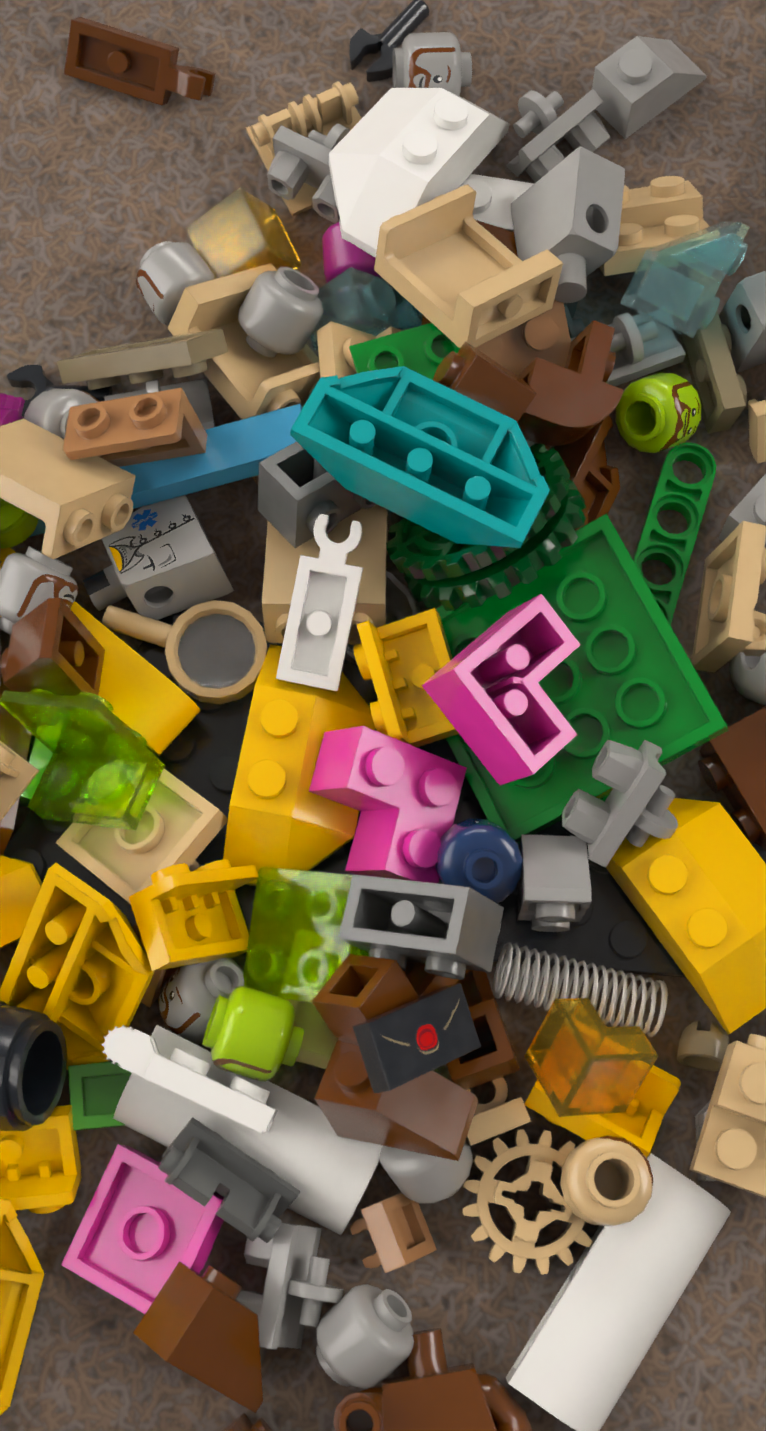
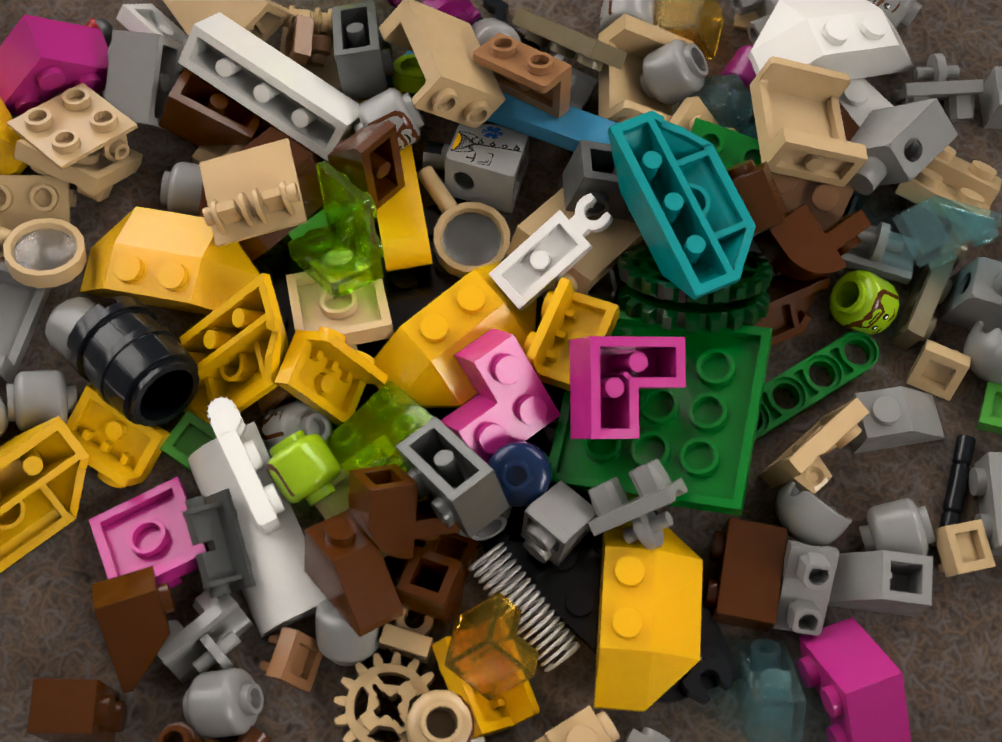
camera: 30 degrees right, 5 degrees down
black tile [352,983,481,1093] -> none
dark tan hinge [677,1020,729,1071] -> none

